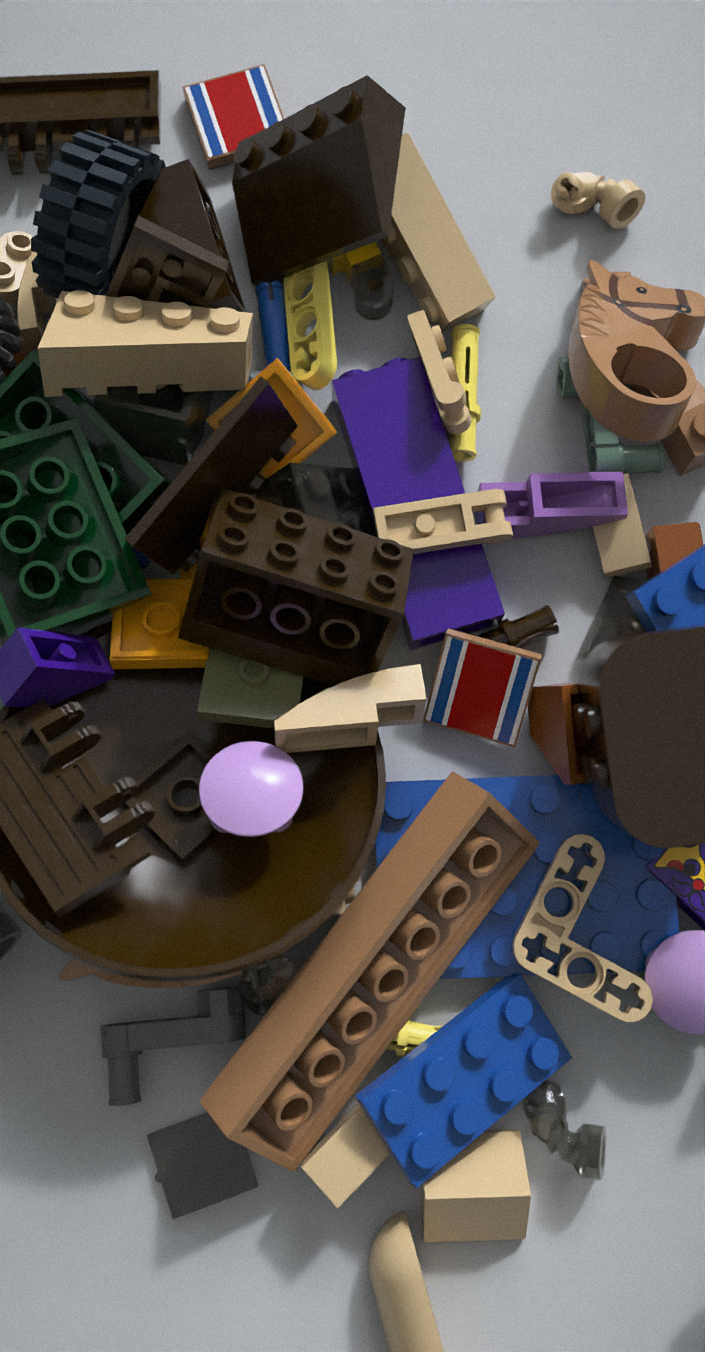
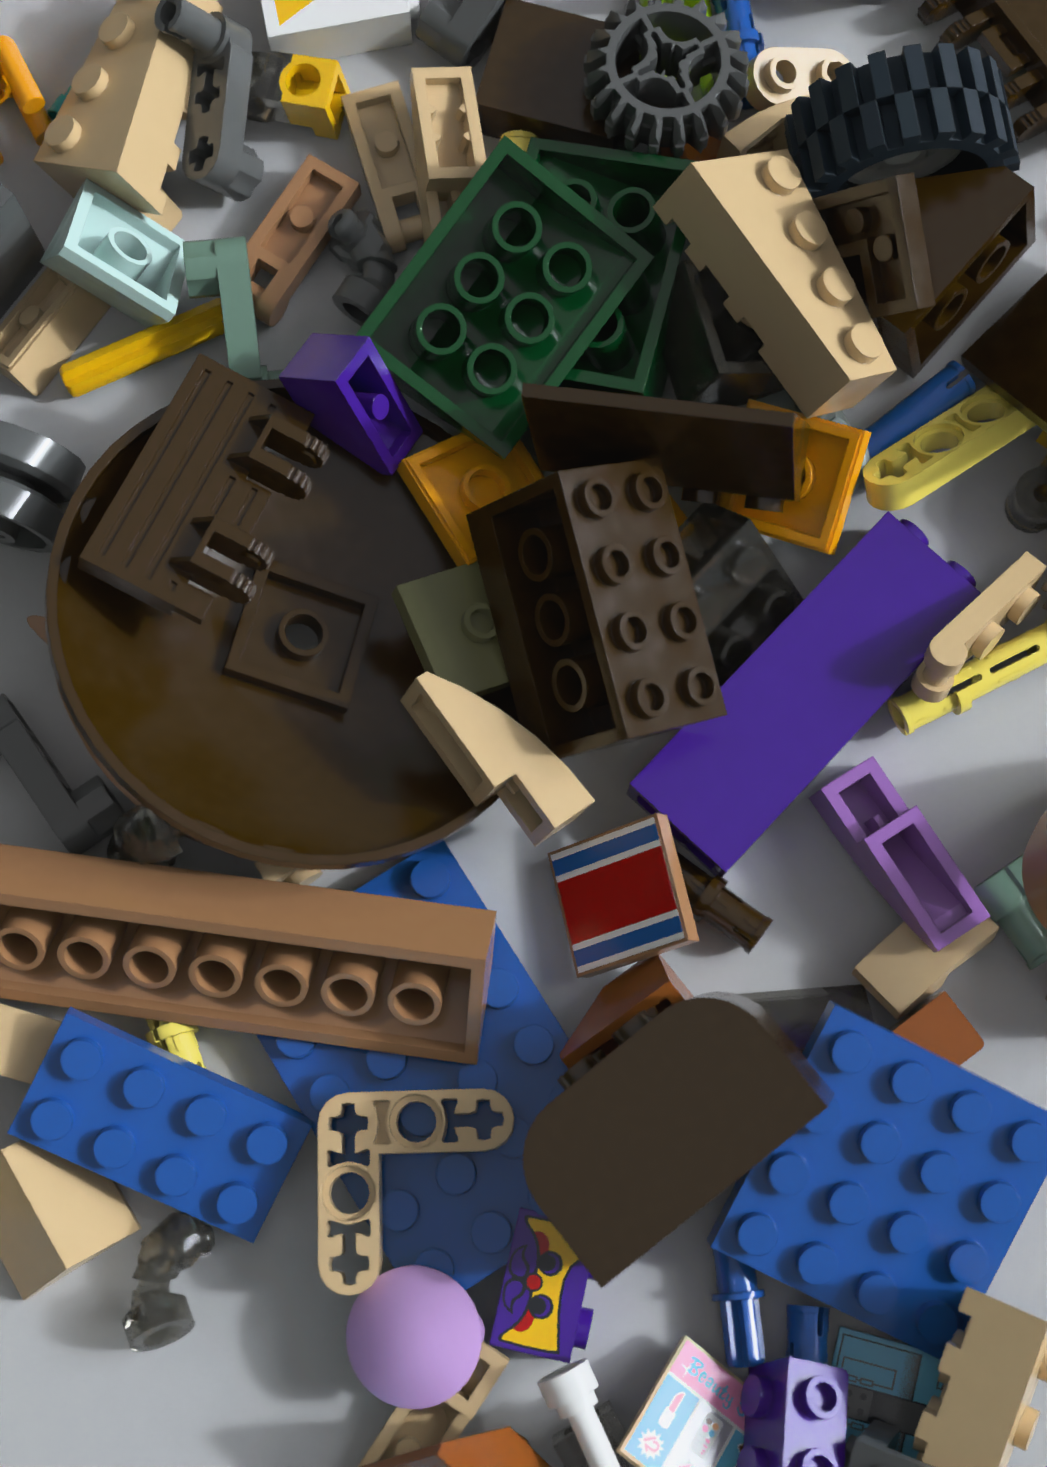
camera: 65 degrees right, 0 degrees up
lavender dish [199,741,303,837] -> none
tan plate [373,489,513,554] -> none

